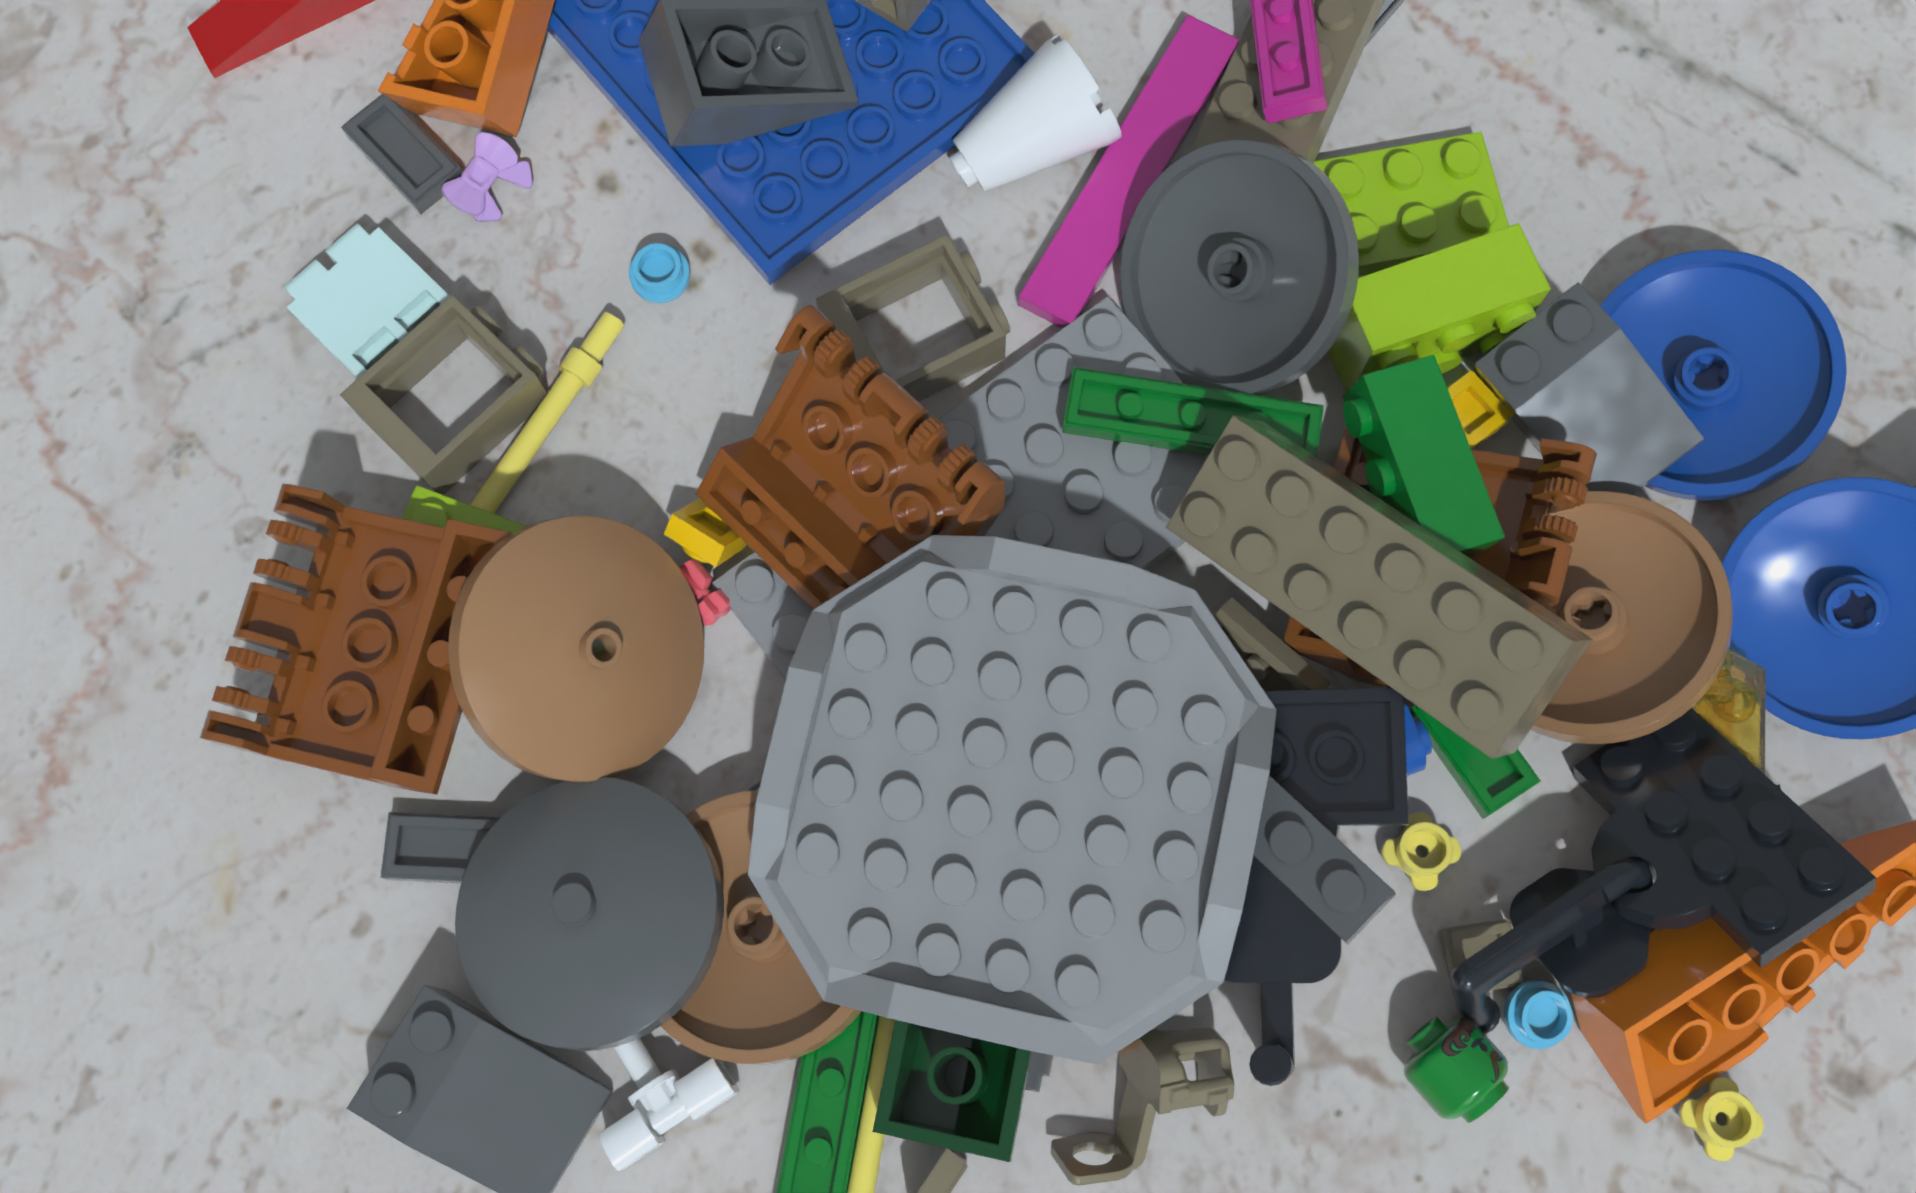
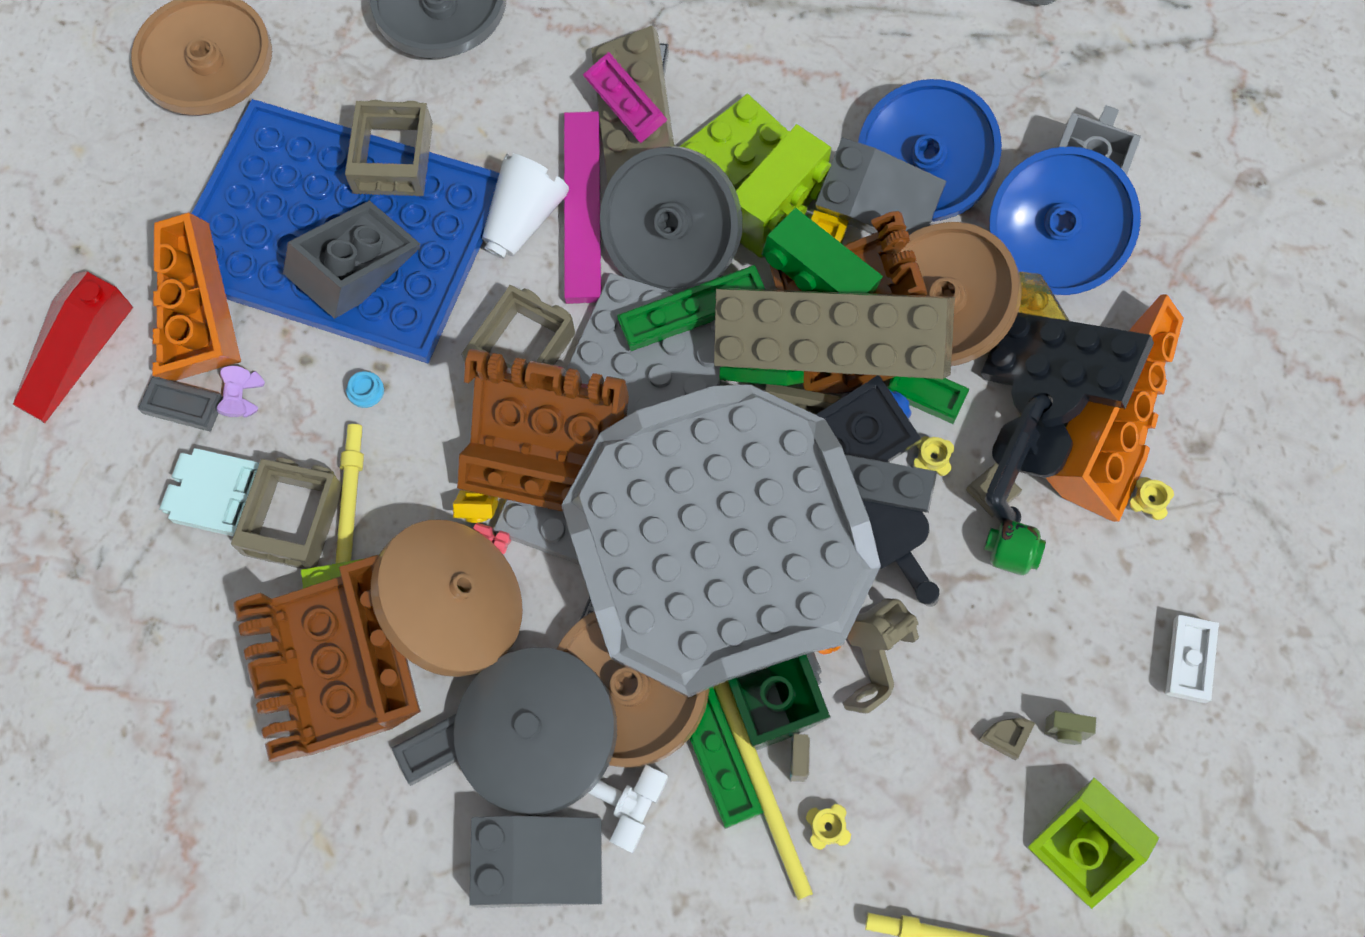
camera: 30 degrees left, 5 degrees down
medium azure plate [1504,980,1573,1049] -> none
none -> green tile [719,366,804,386]

